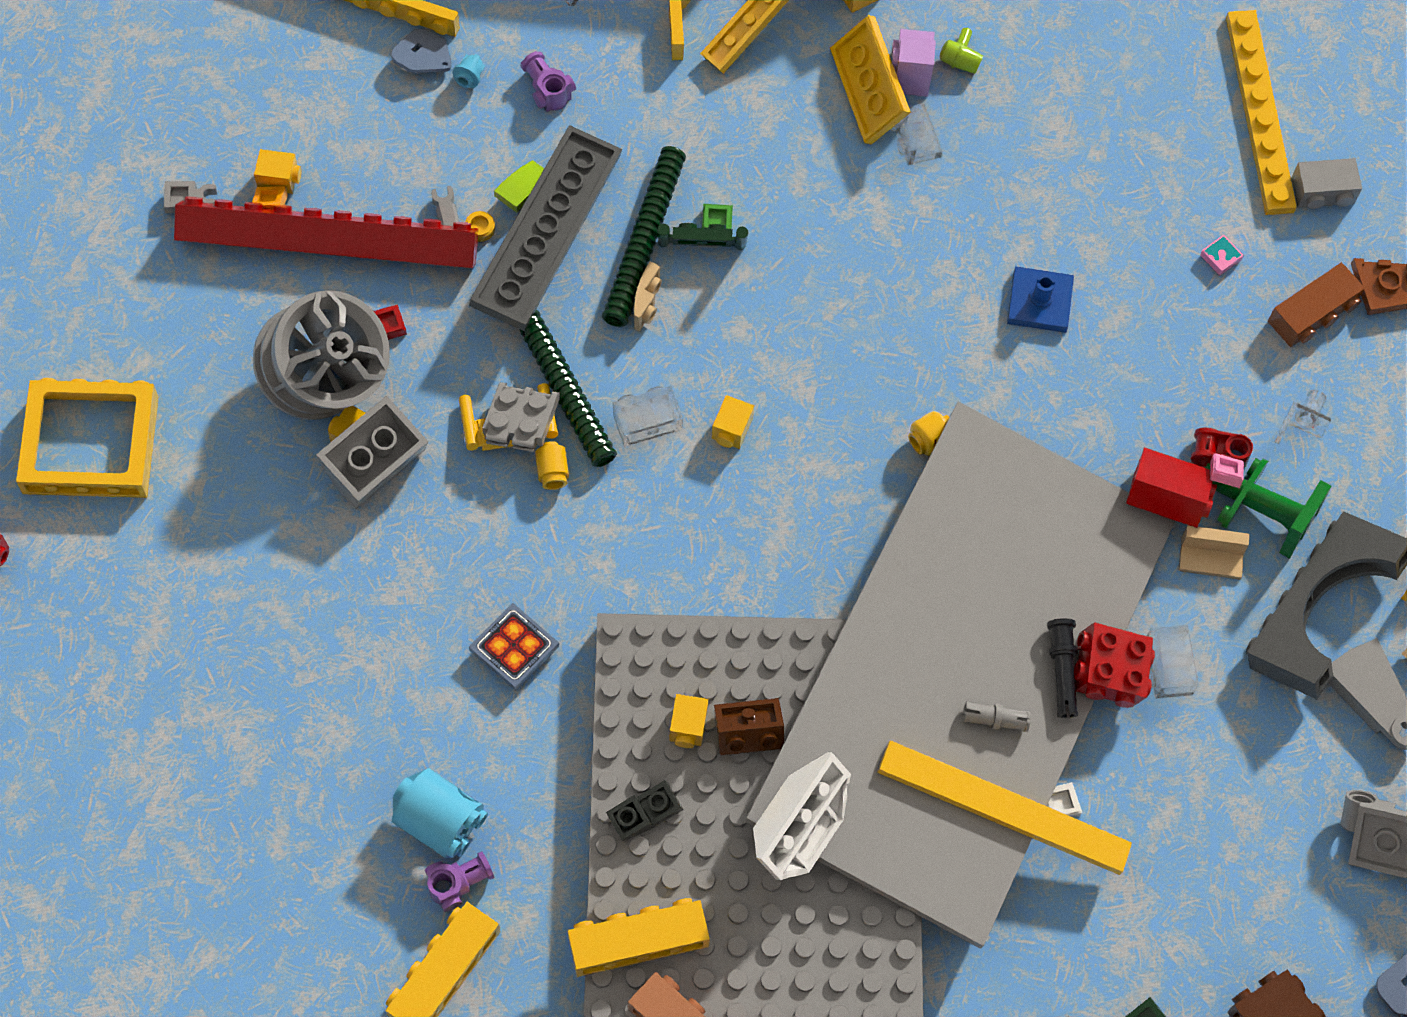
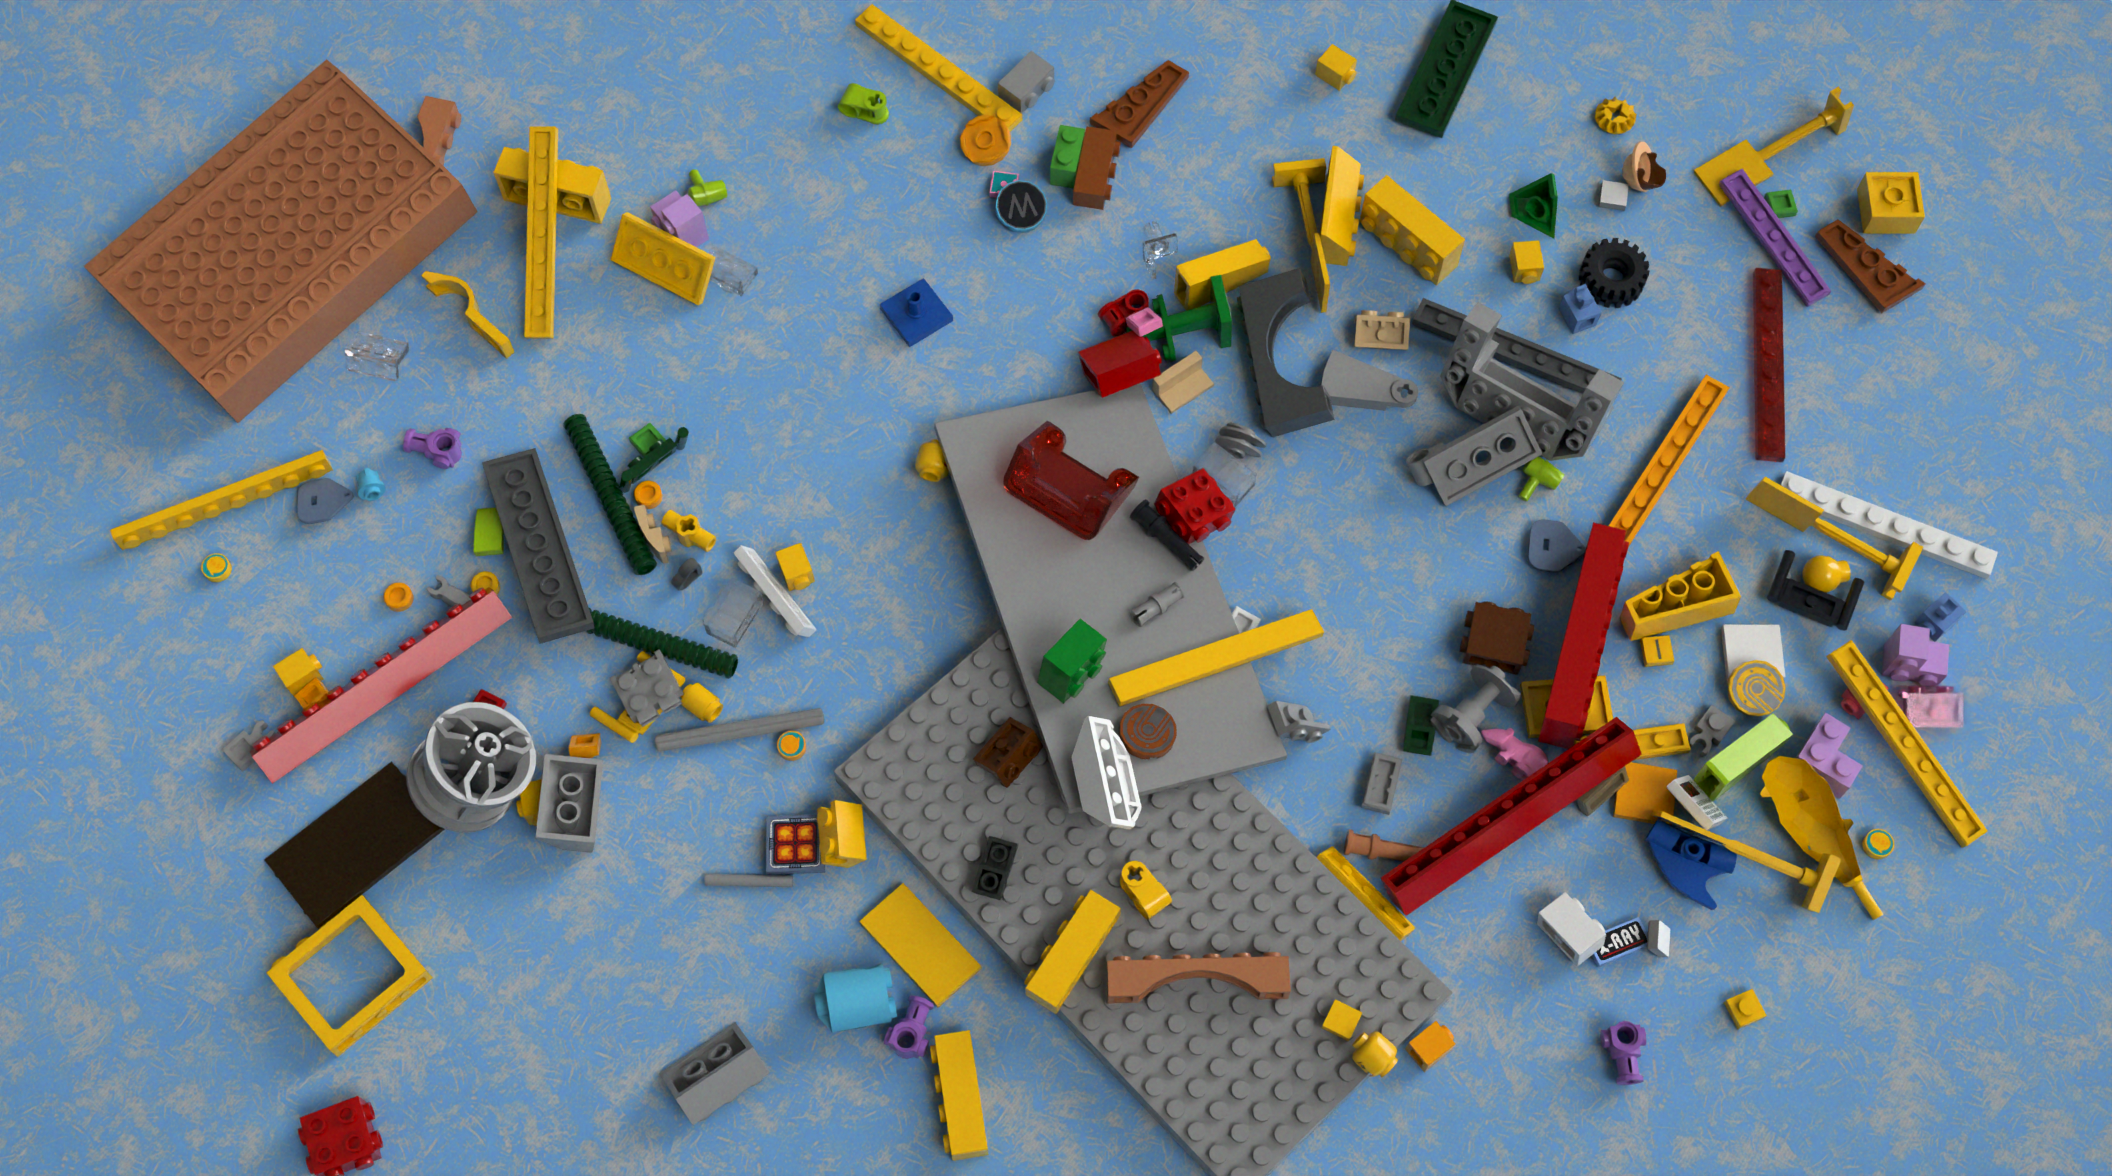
camera: 40 degrees left, 0 degrees up
yellow brick [669,694,709,748] -> none
none -> yellow tile [201,553,232,582]
none -> dark brown piece [264,761,445,929]
none -> light orange tile [384,583,414,612]
none -> light orange plate [568,733,602,759]
none -> light orange tile [634,481,663,509]
none -> light grey axle [655,708,824,751]
none -> light grey slope [659,1022,770,1125]
none -> yellow axle [661,510,717,552]
none -> dark grey tile [671,558,703,591]
none -> light grey bar [705,874,793,887]
none -> white plate [734,546,817,637]
none -> light orange tile [777,731,806,761]
none -> yellow brick [817,800,867,868]
none -> lime piece [838,83,889,125]
none -> yellow tile [859,883,982,1008]
none -> light orange tile [960,114,1011,166]
none -> black tile [995,180,1047,233]
none -> clear red windscreen [1003,421,1139,540]
none -> green brick [1037,618,1107,704]
none -> bright green brick [1050,125,1085,189]
none -> tile [1119,704,1177,760]
none -> yellow piece [1119,861,1172,920]
none -> yellow slope [1174,239,1271,310]
none -> light grey piece [1214,422,1266,459]
none -> light grey bracket [1268,701,1331,743]

